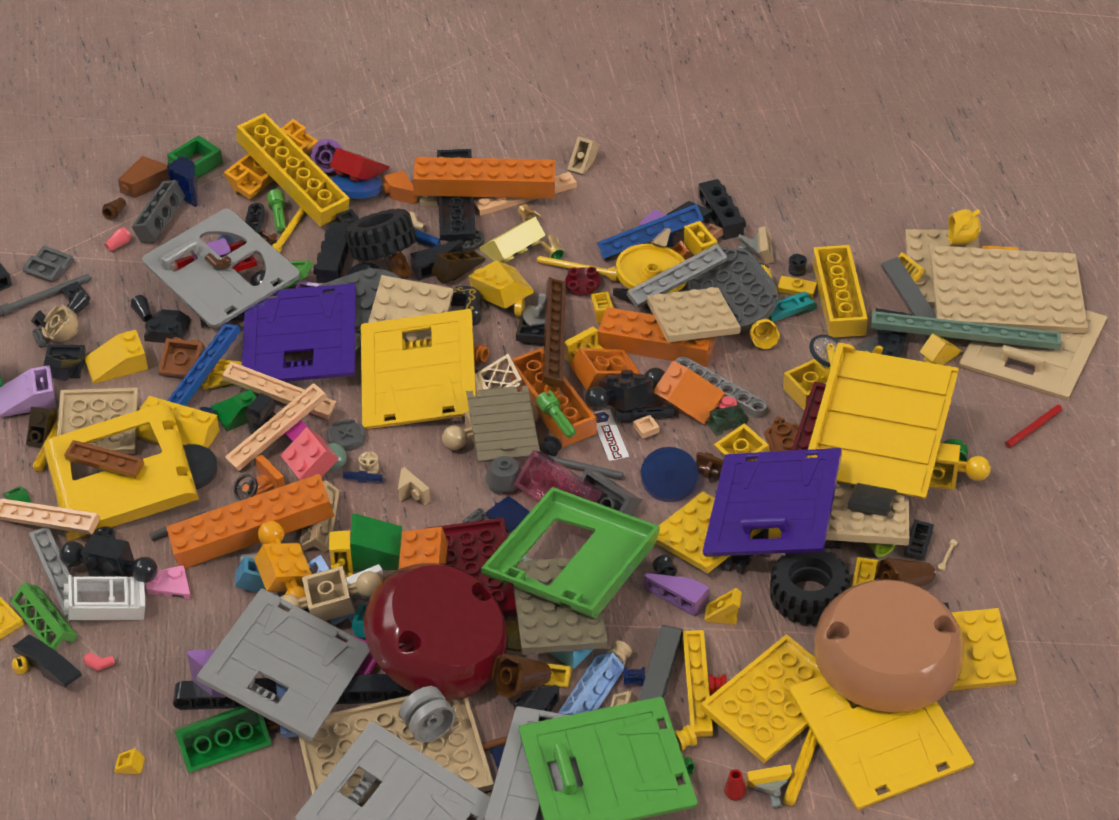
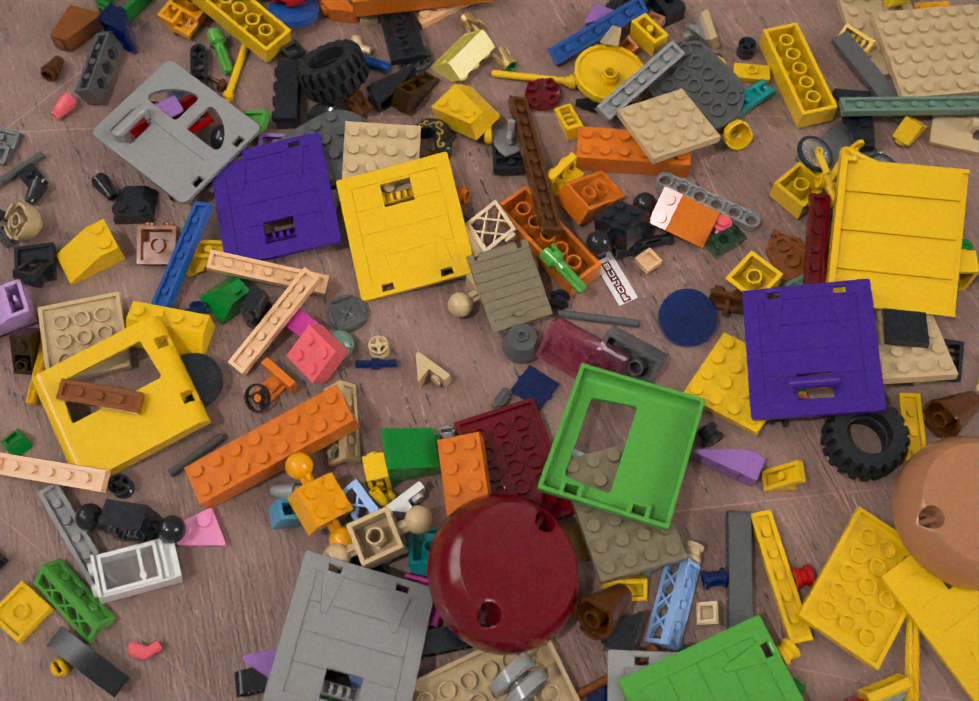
camera: 10 degrees left, 20 degrees up
reddish brown arm [205,253,231,269] -> none

